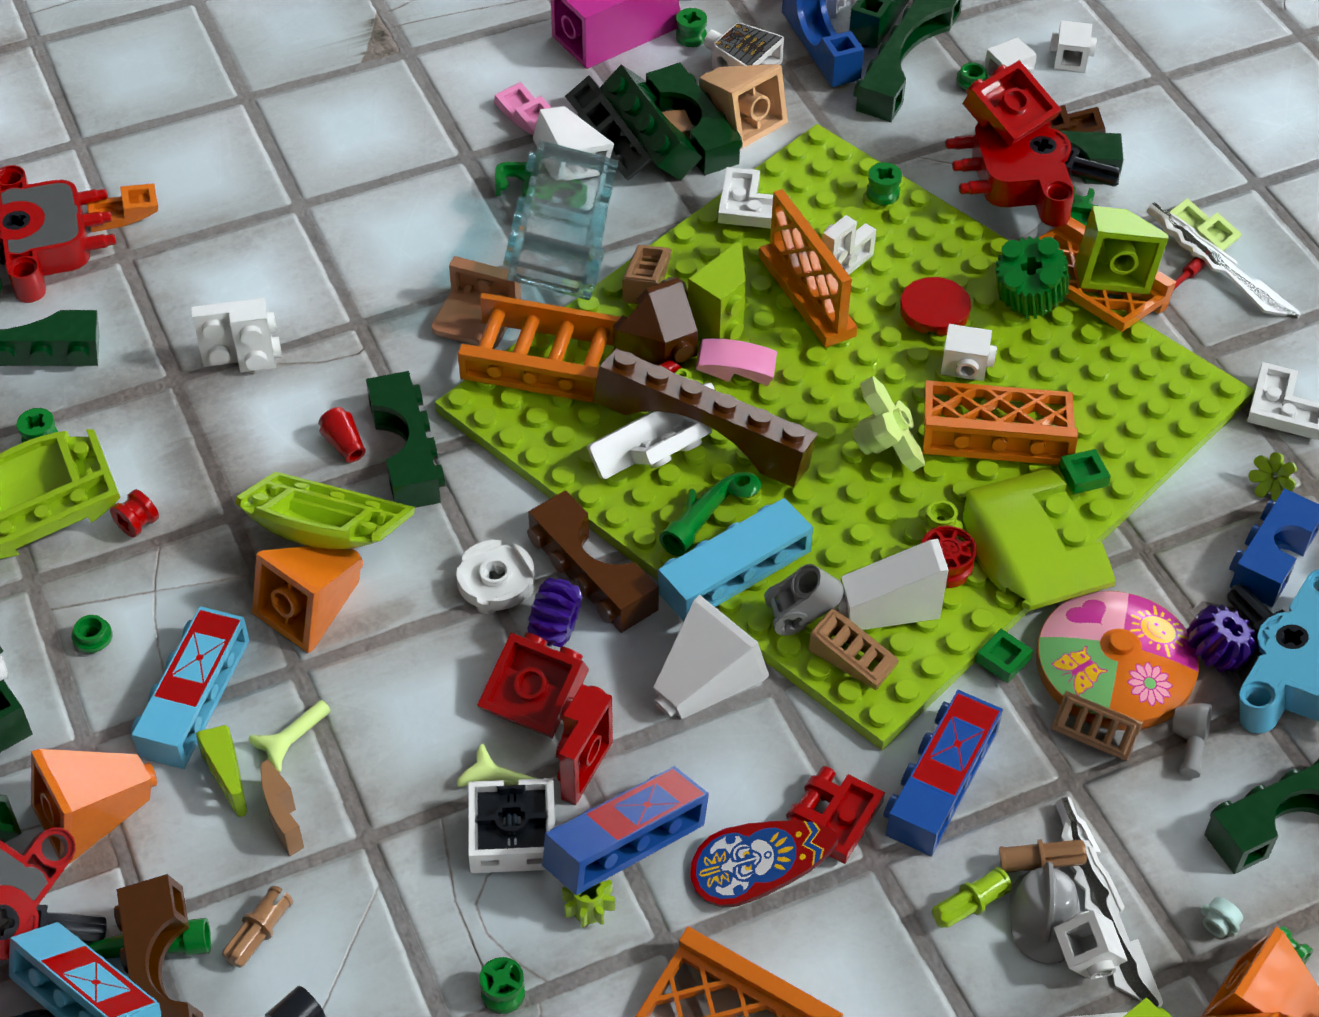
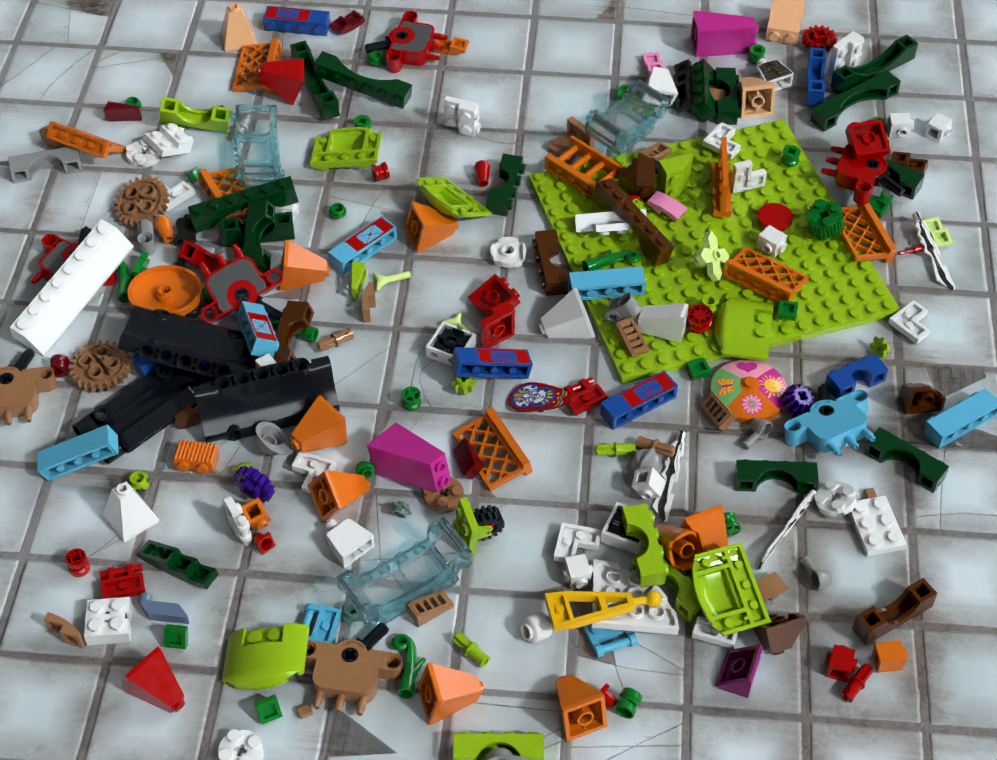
camera: 30 degrees right, 0 degrees up
dark purple gear [527,578,582,648] -> none
lime slope [1075,206,1169,294] -> none
light aqua plate [1201,897,1244,938] -> none

